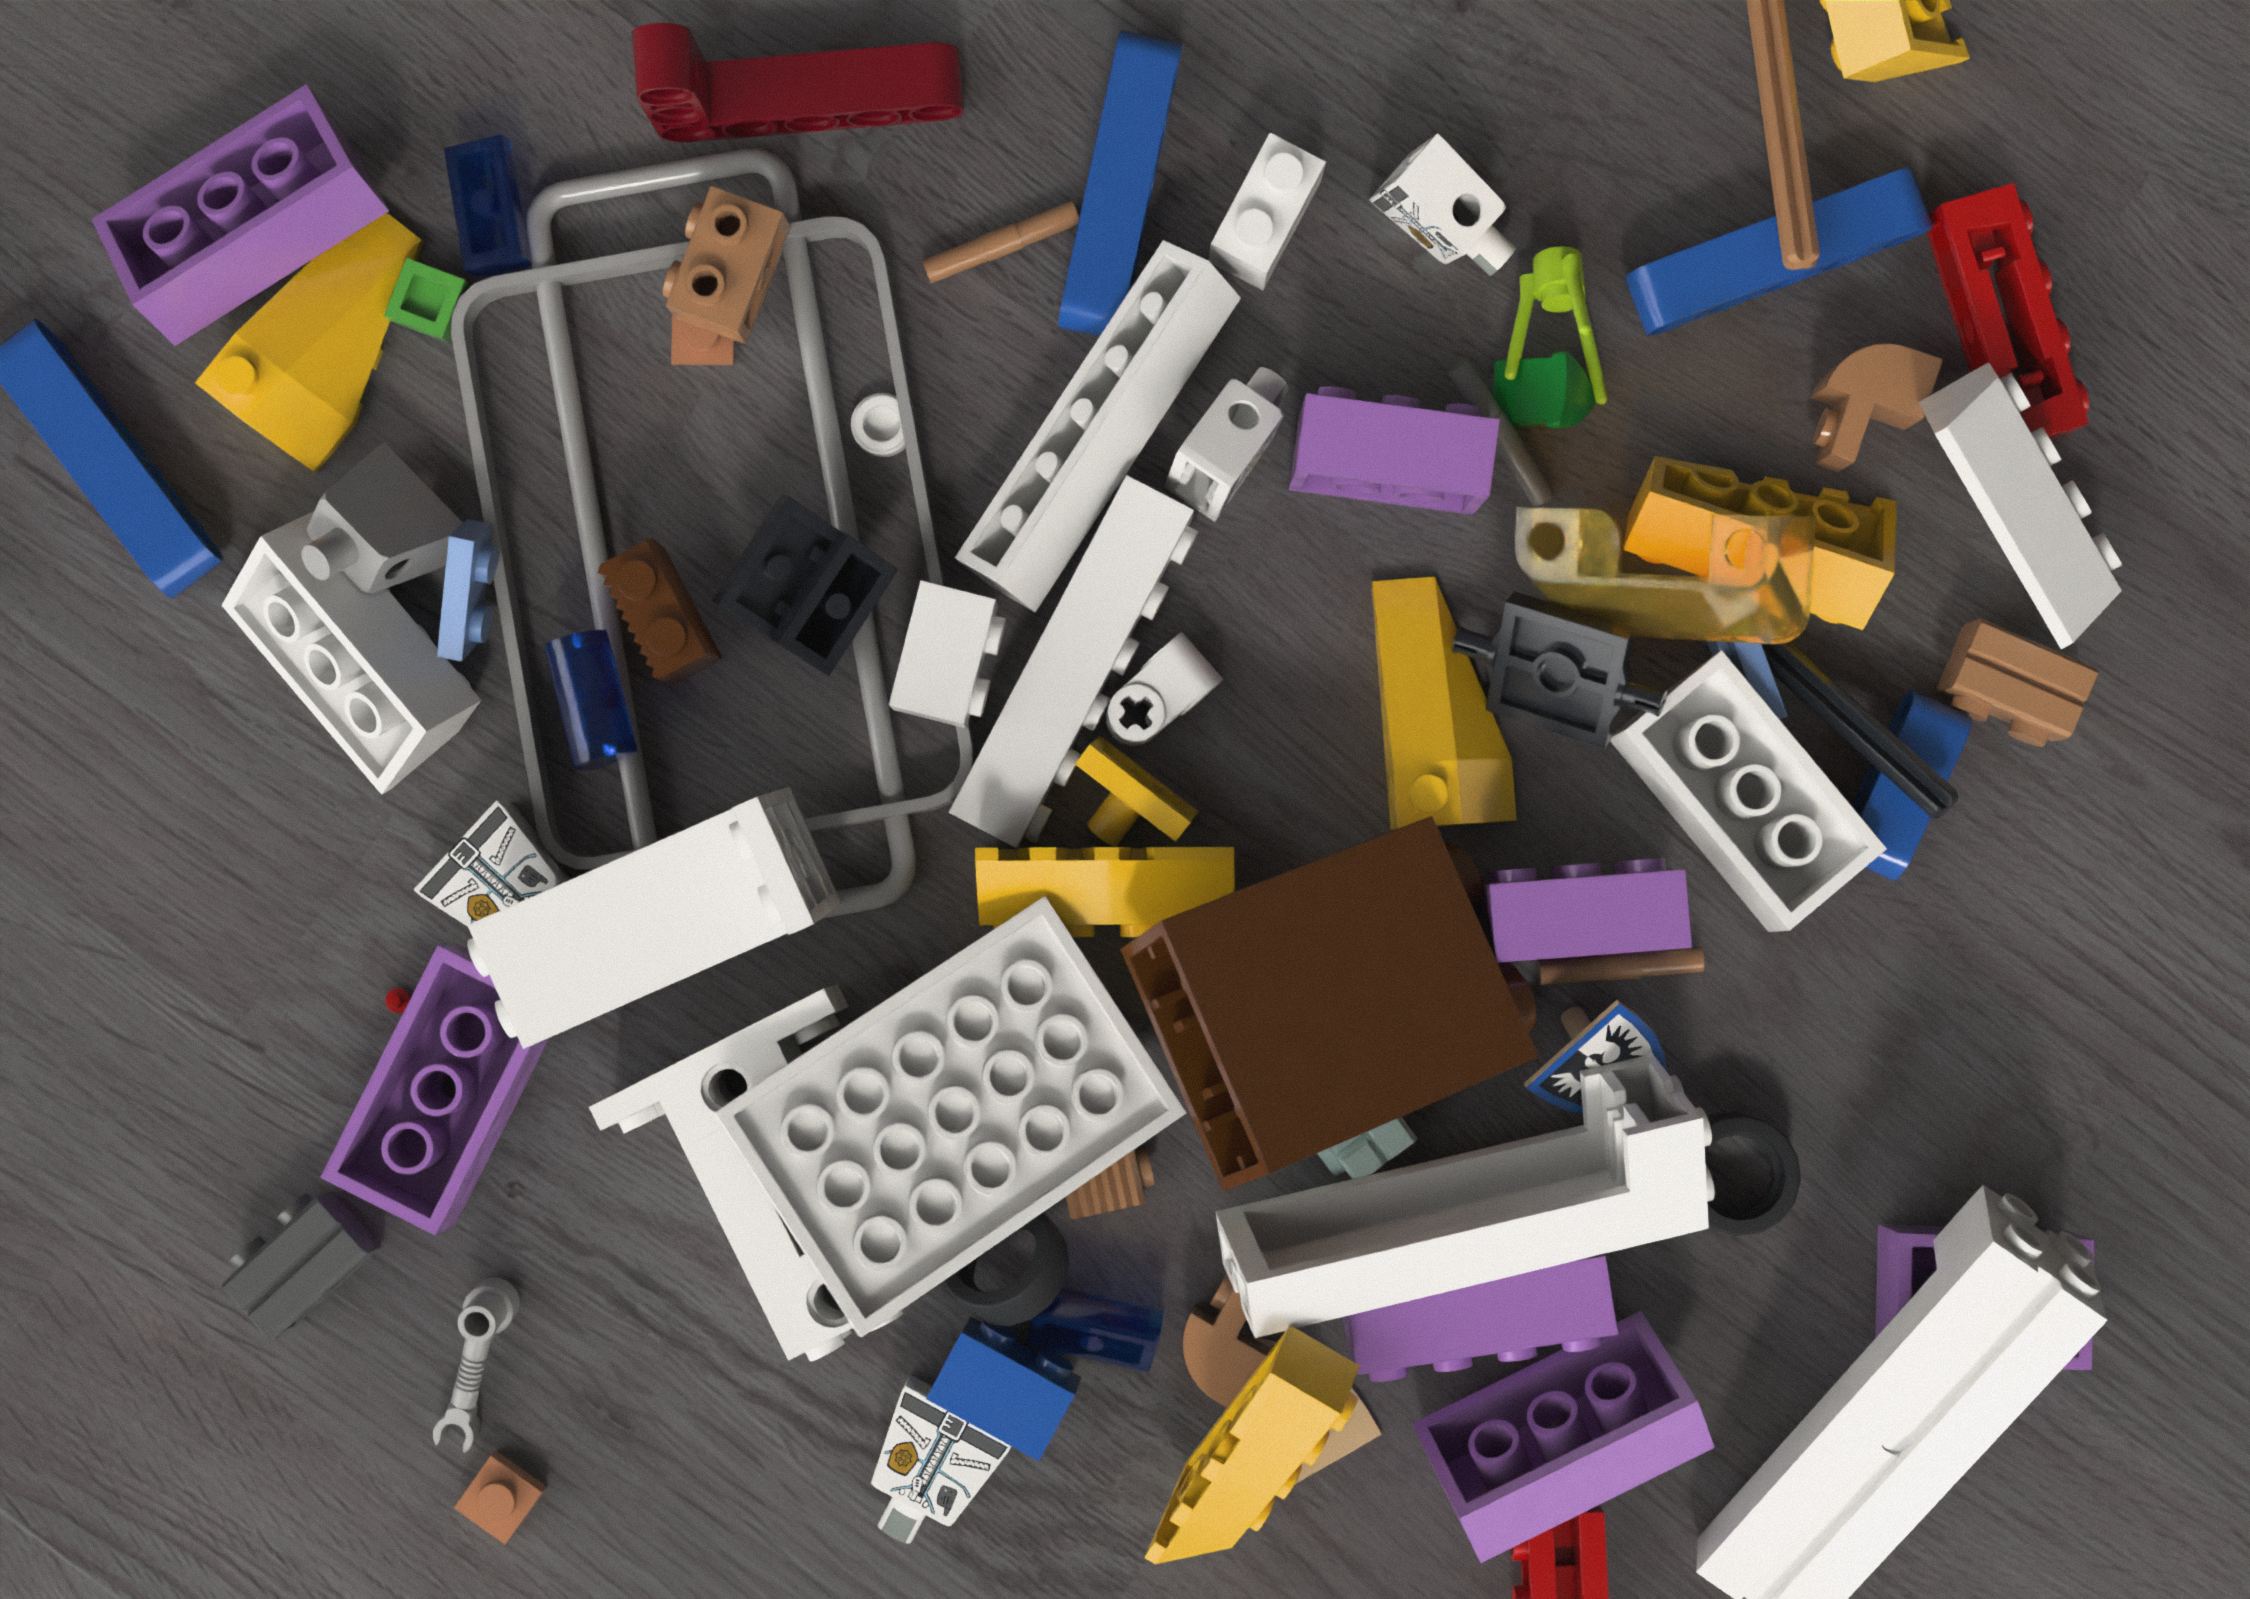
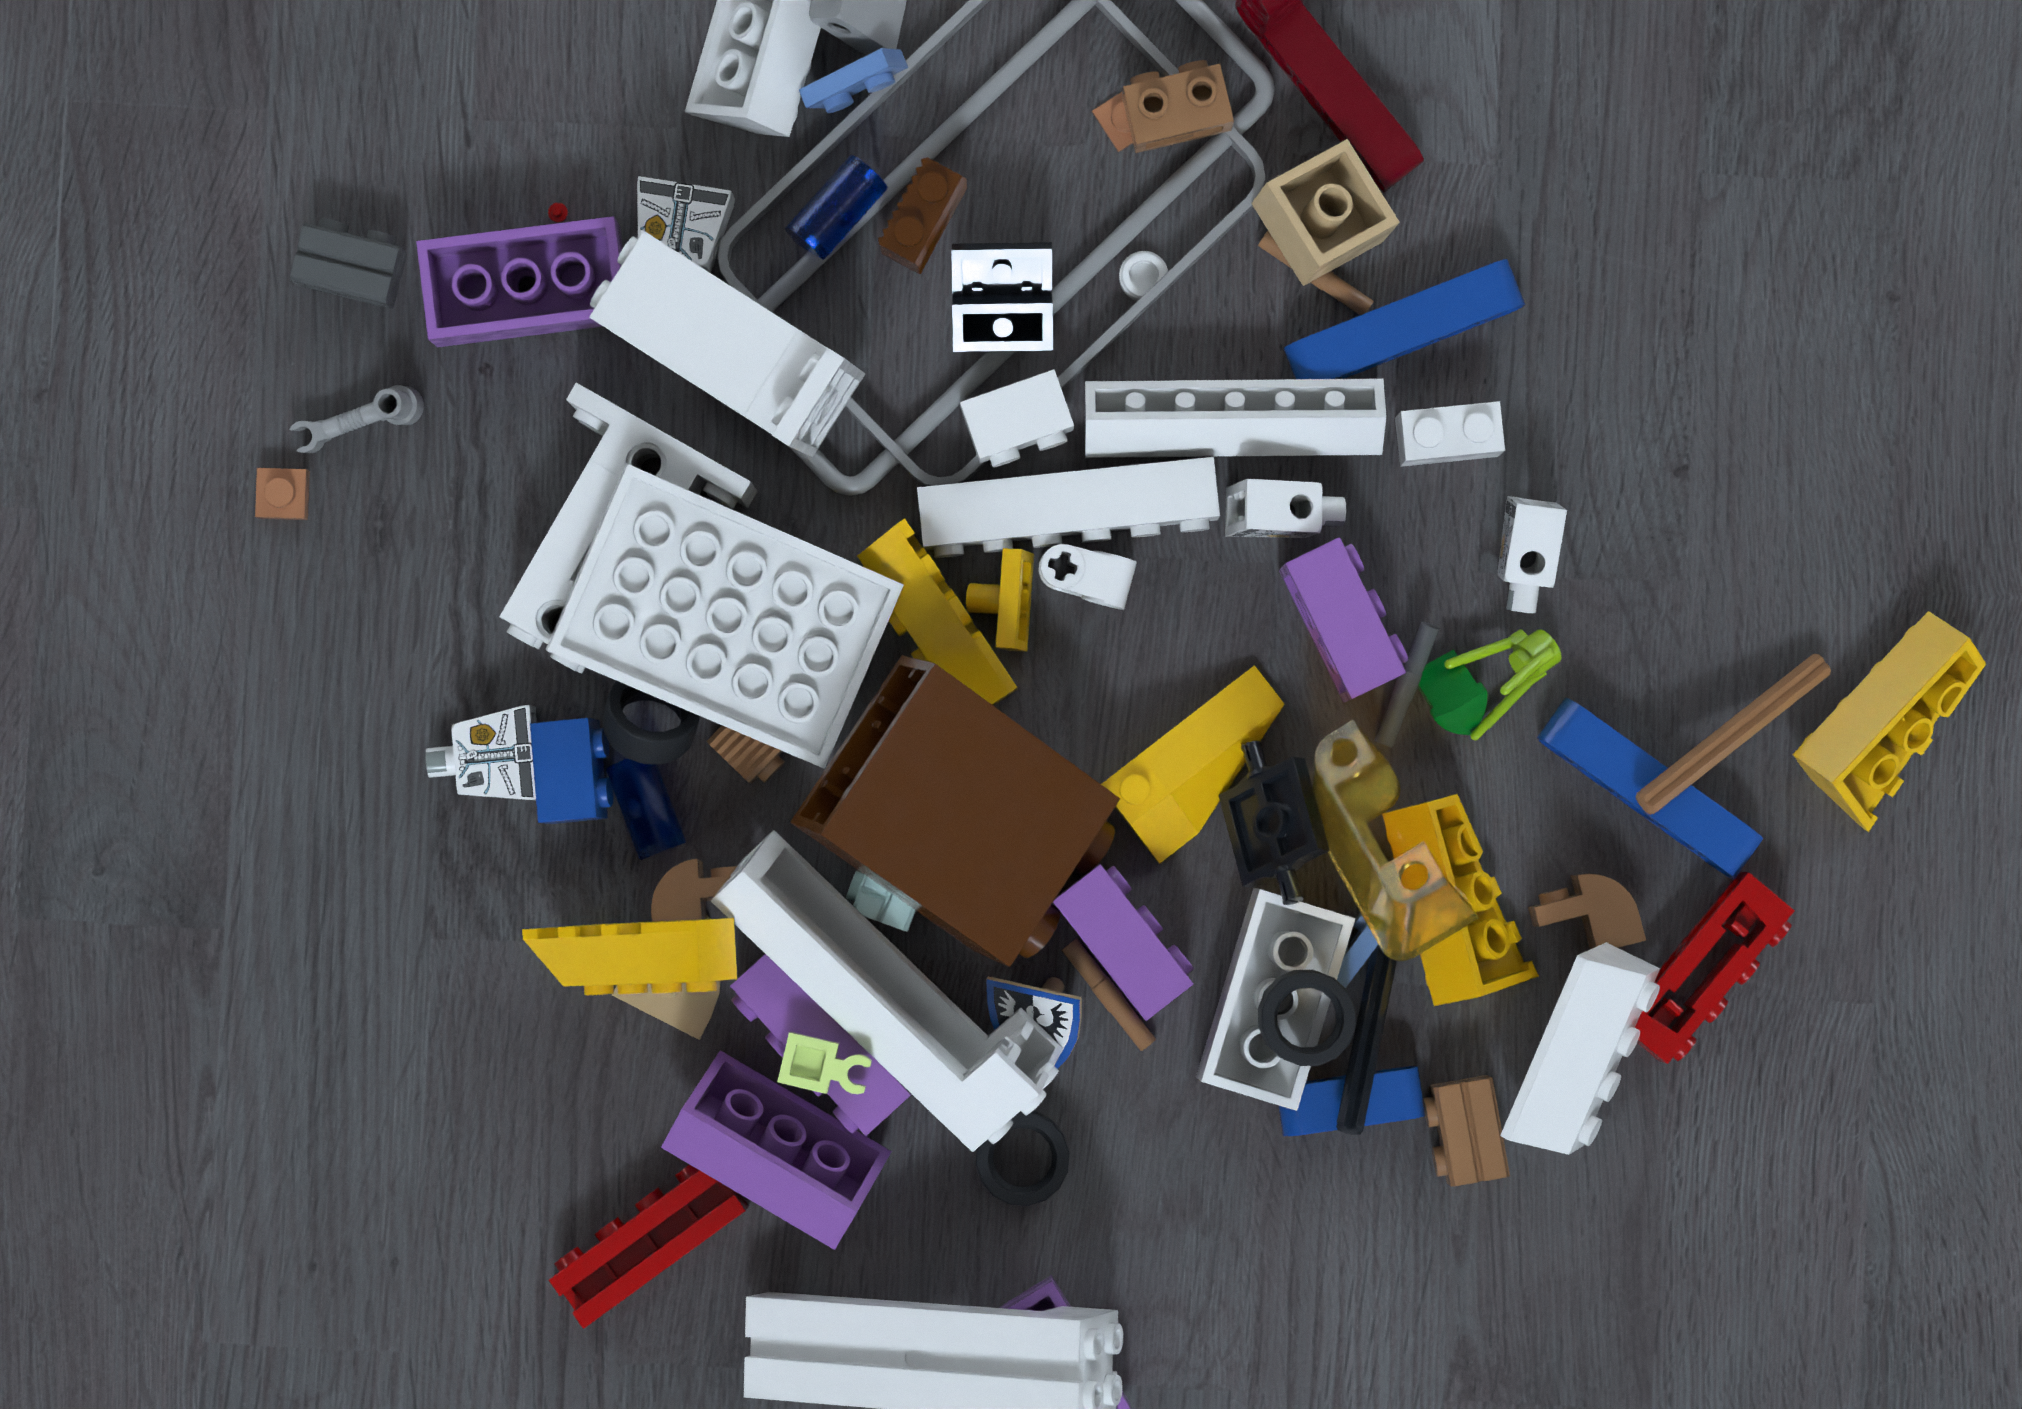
camera: 60 degrees right, 0 degrees up
none -> yellowish green plate [777,1032,872,1094]
none -> tan brick [1251,139,1400,286]
none -> black tyre [1258,969,1356,1066]

